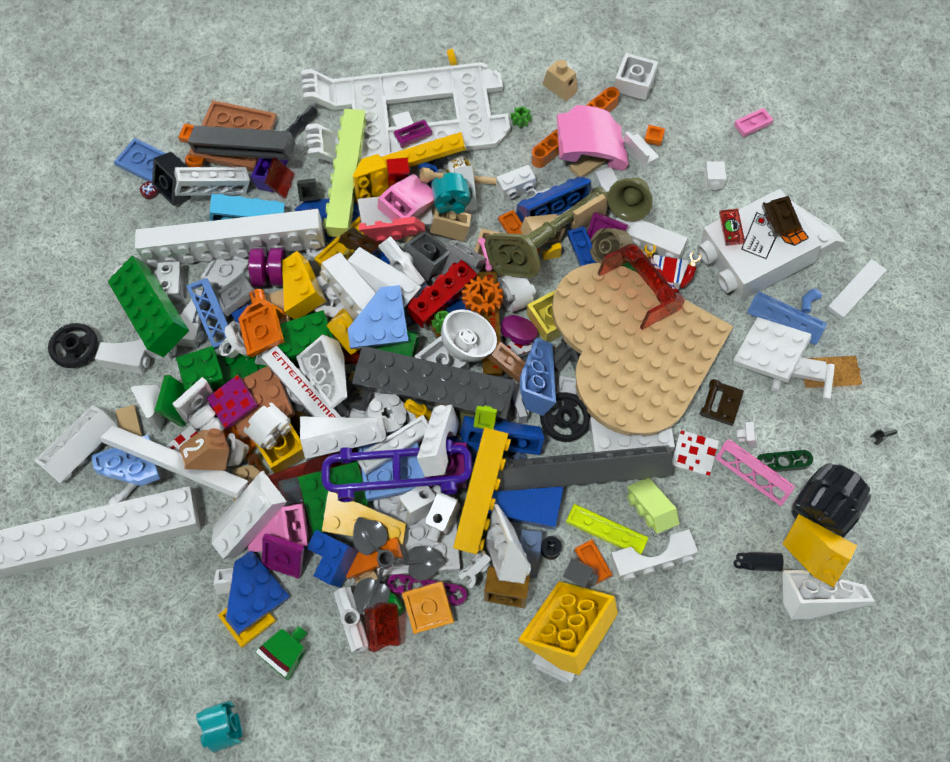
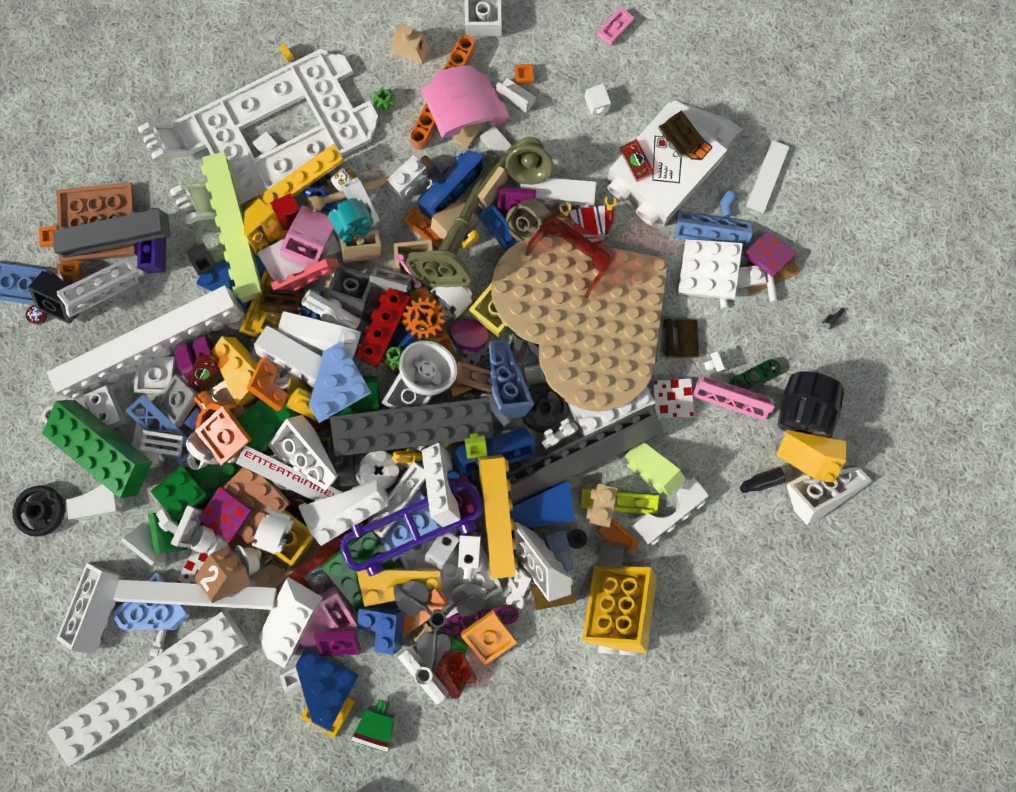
camera: 25 degrees left, 15 degrees up
tan tile [115,404,143,437] -> none
medium azure wedge [209,194,285,221] -> none
clear red piece [264,157,294,199] -> none
black pin [285,105,318,138] -> none
magenta tile [393,119,432,148] -> none
none -> white tile [139,430,184,456]
none -> white plate [156,509,179,534]
none -> clear red tile [185,353,219,391]
none -> orange plate [246,357,288,411]
none -> black tile [420,155,444,184]
none -> white plate [541,418,579,451]
none -> tan brick [586,484,618,528]
none -> magenta tile [743,232,797,277]

